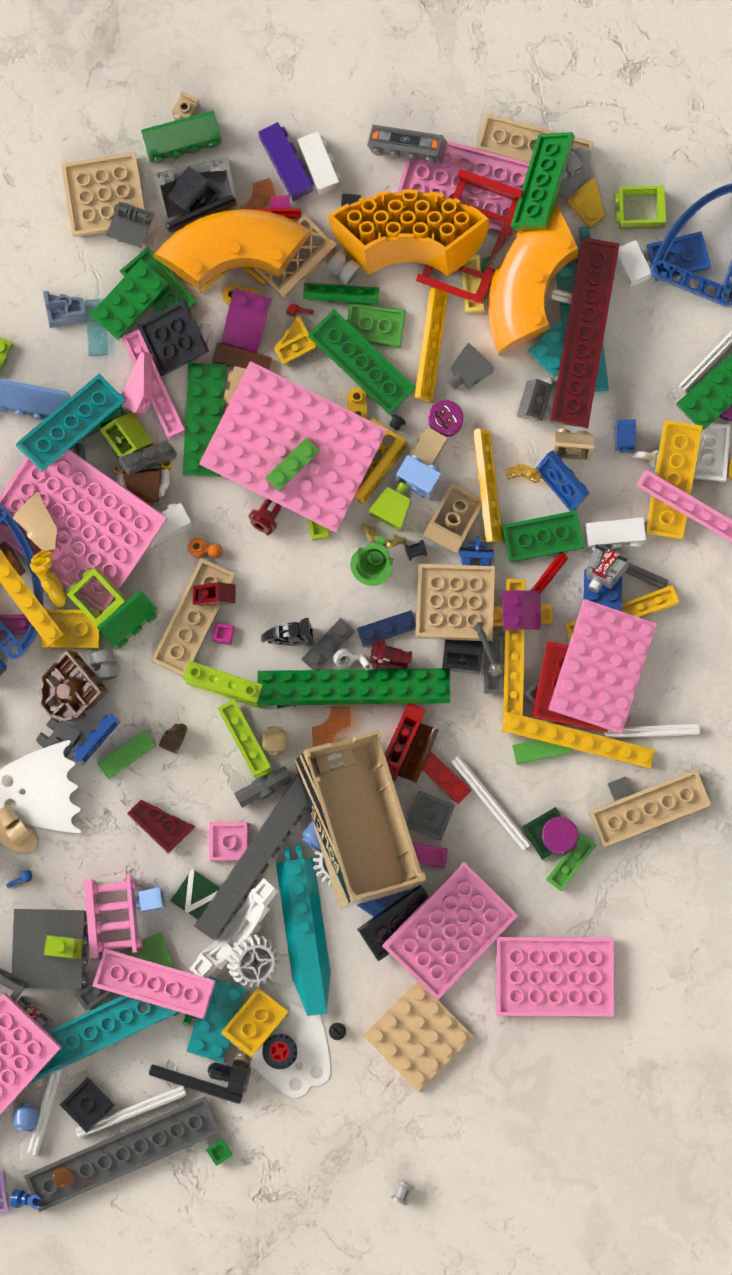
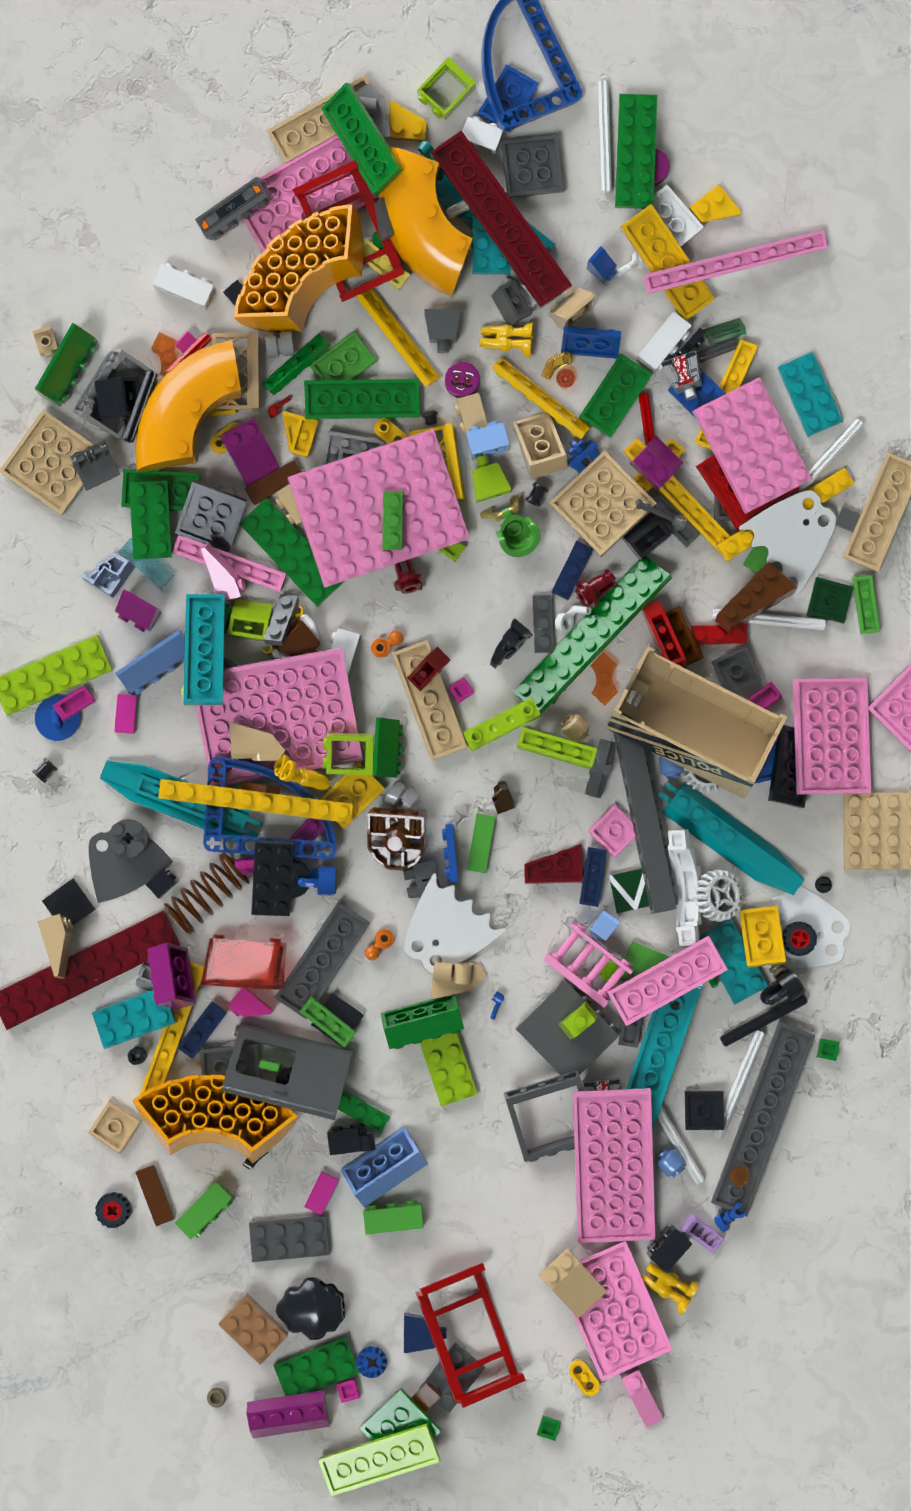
camera: 50 degrees left, 5 degrees up
dark purple brick [258,122,314,202] -> none
magenta head [542,817,579,855] -> none
none -> magenta slope [115,589,161,632]
none -> light grey plate [321,431,384,466]
none -> yellow piece [479,322,534,358]
none -> dark grey plate [501,135,564,198]
none -> clear orange tile [556,368,575,388]
none -> dark blue plate [579,847,607,907]
none -> clear neon green plate [600,962,618,981]
none -> black plate [678,328,706,356]
none -> clear green plate [704,318,747,345]
none -> reddish brown wedge [715,562,797,634]
none -> white piece [739,490,836,593]
none -> teal plate [777,352,843,437]

